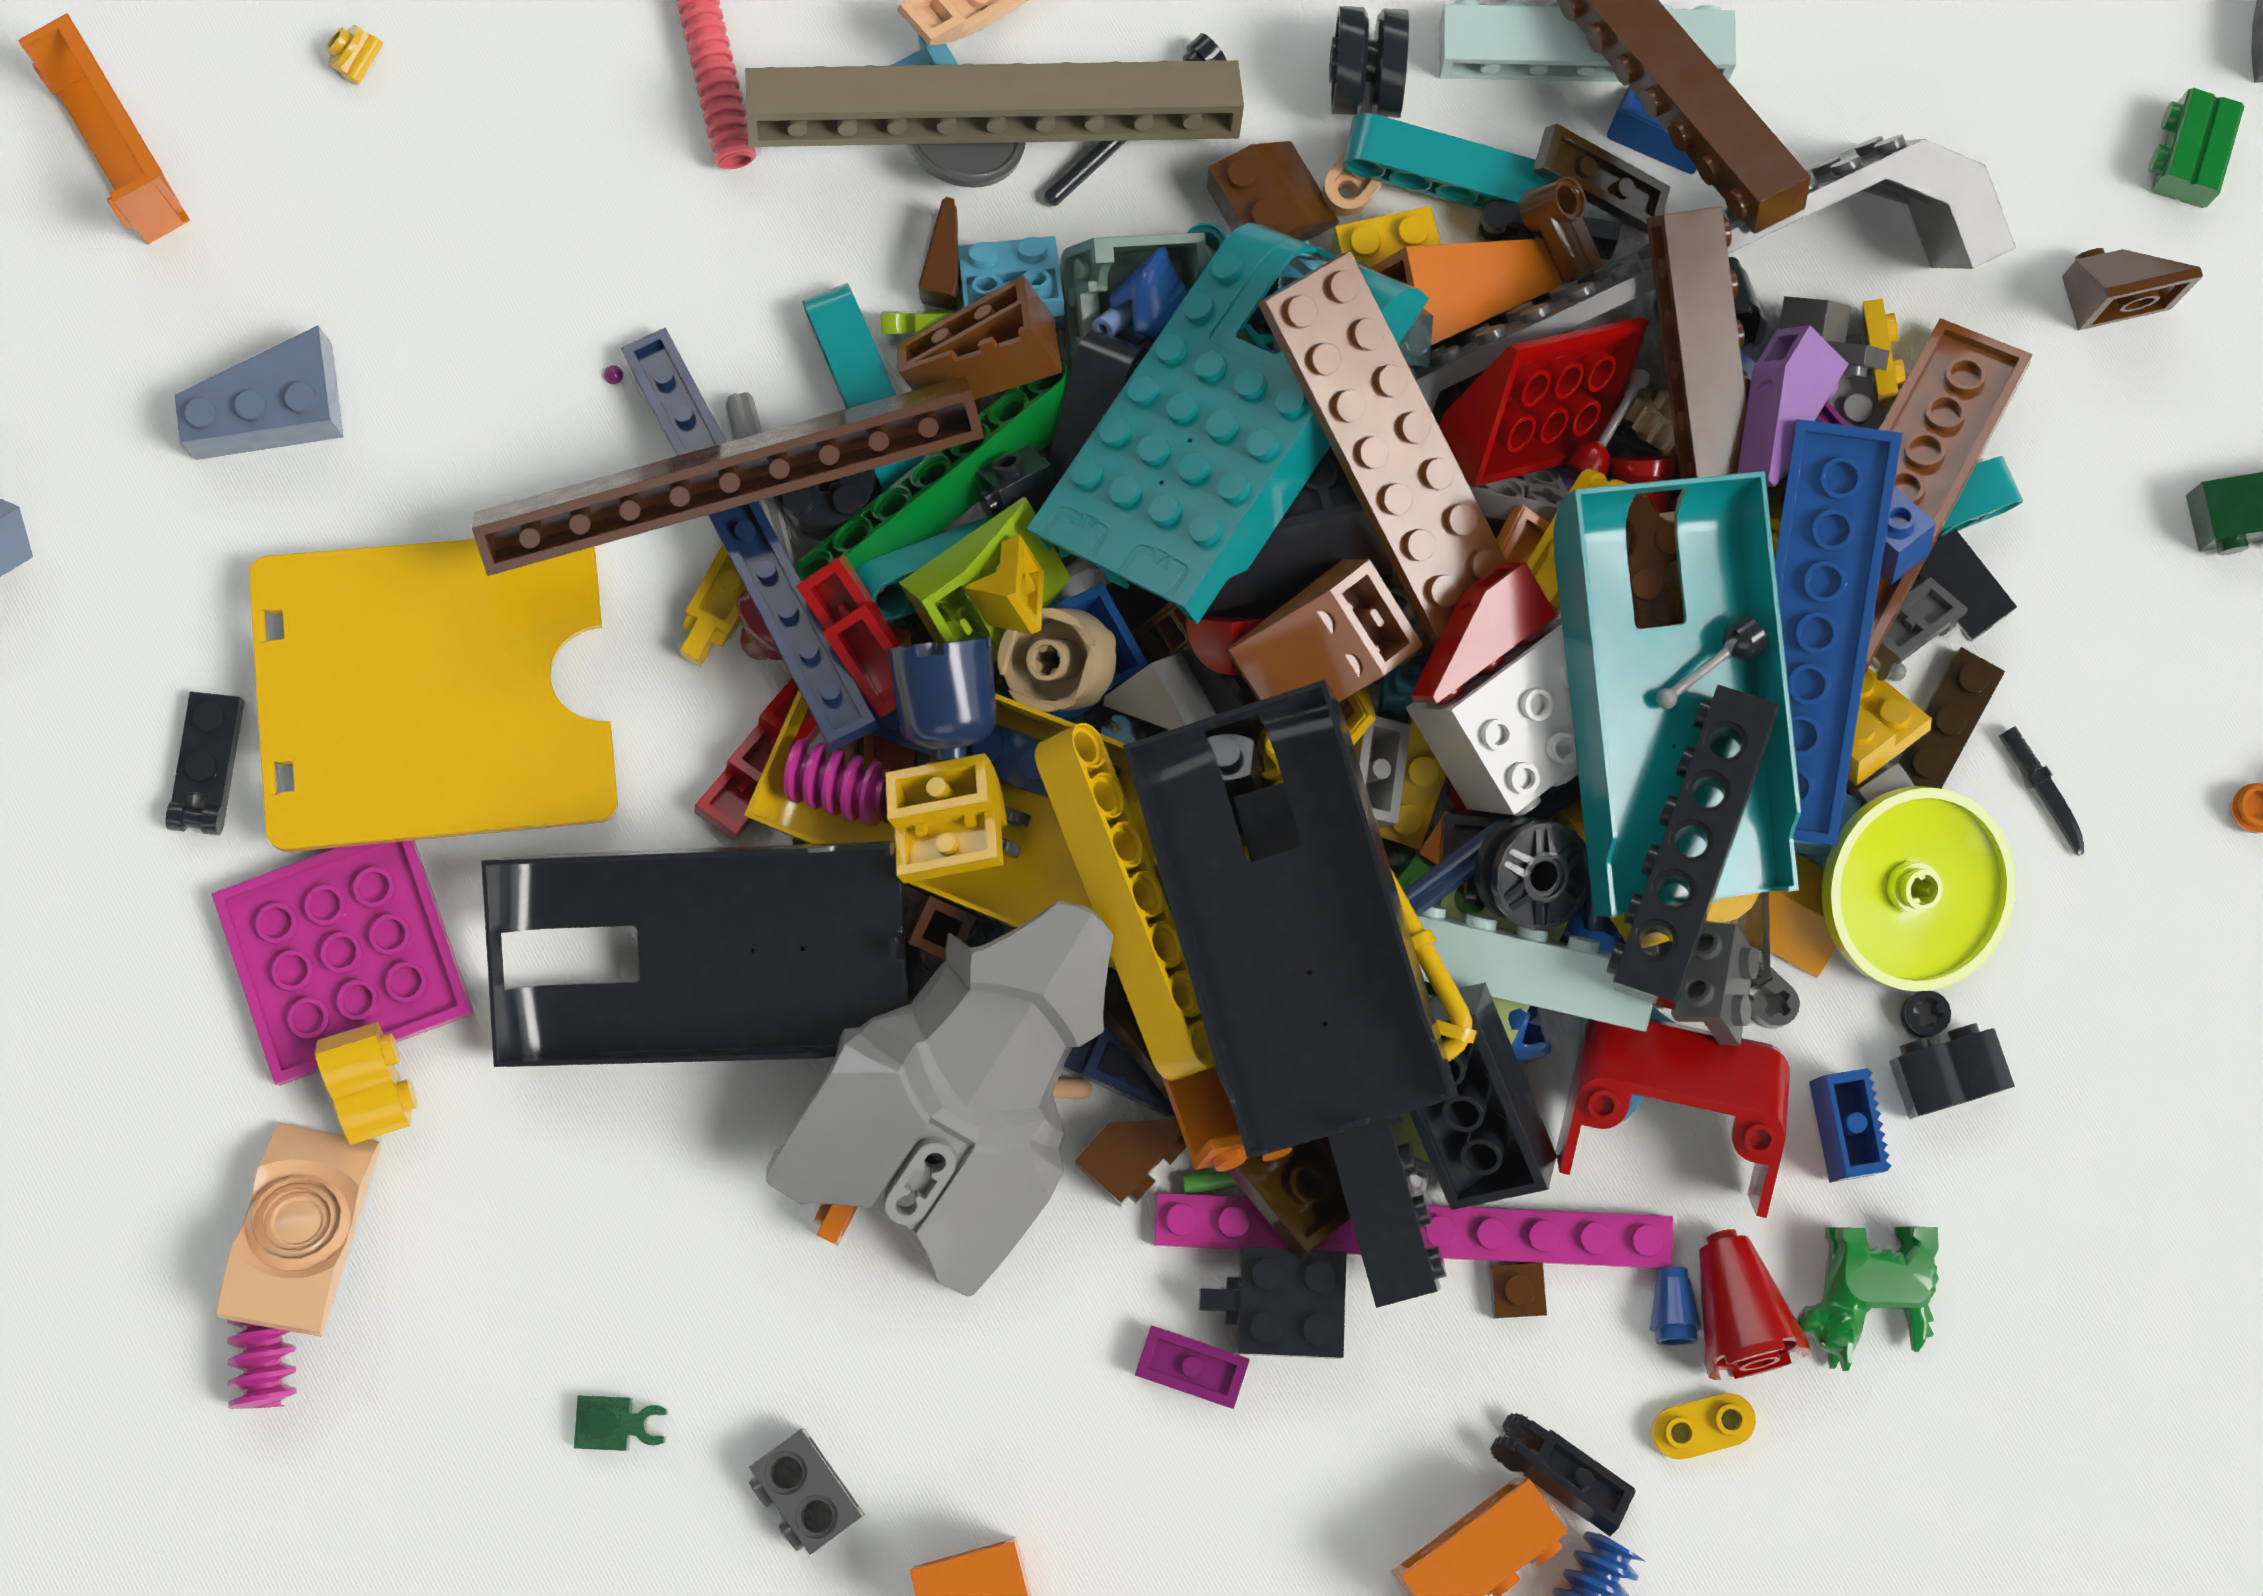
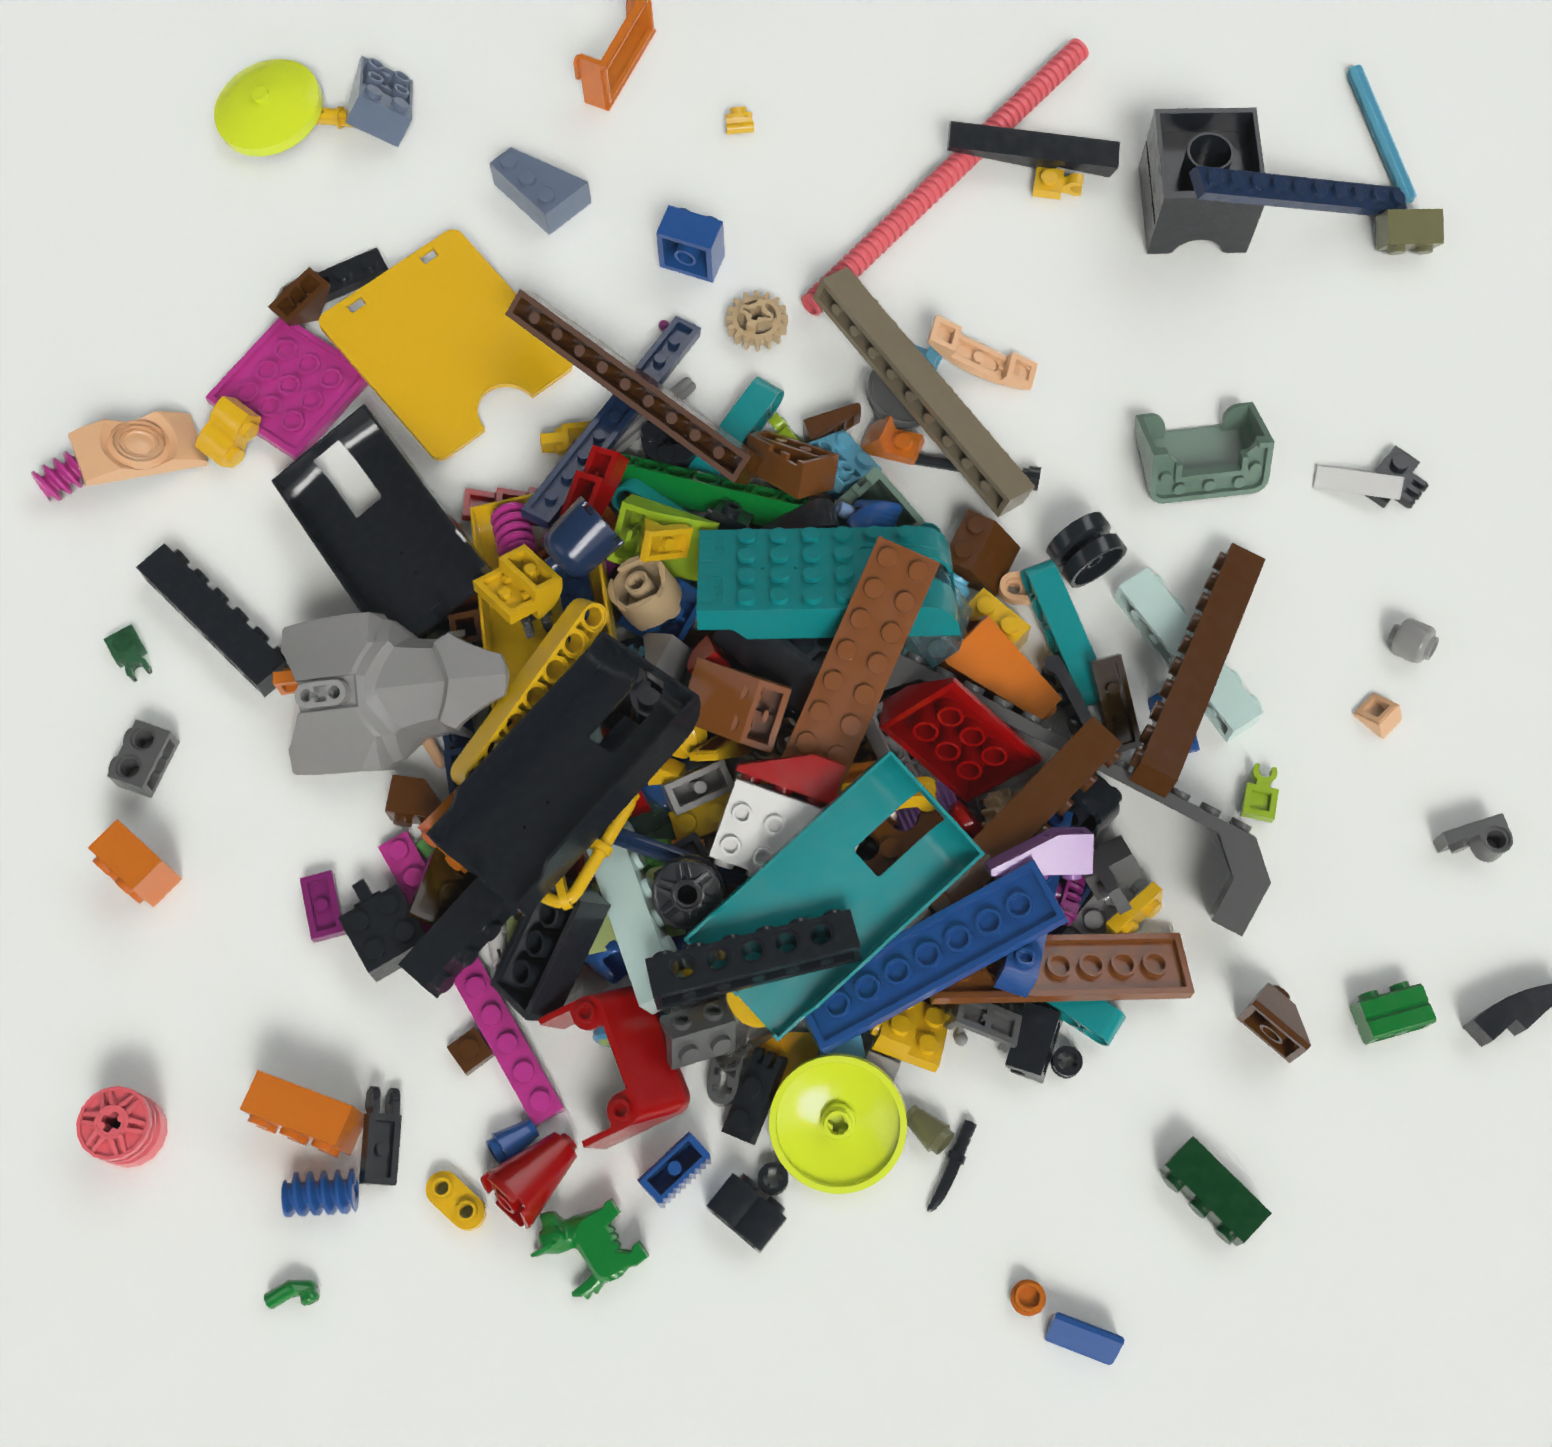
camera: 60 degrees right, 10 degrees down
reddish brown piece [1519,176,1603,282] -> none
hinge [1566,369,1650,476] -> none
hinge [1656,614,1769,709] -> none
dark brown plate [1894,647,2005,789] -> none
none -> black brick [136,543,289,697]
none -> reddish brown slope [268,267,331,326]
none -> blue brick [656,205,725,283]
none -> black hinge [721,1046,788,1145]
none -> tan gear [725,290,788,352]
none -> orange slope [860,415,925,466]
none -> olive cone [907,1105,955,1155]
none -> black bush [1050,1046,1083,1079]
none -> lime plate [1240,763,1279,823]

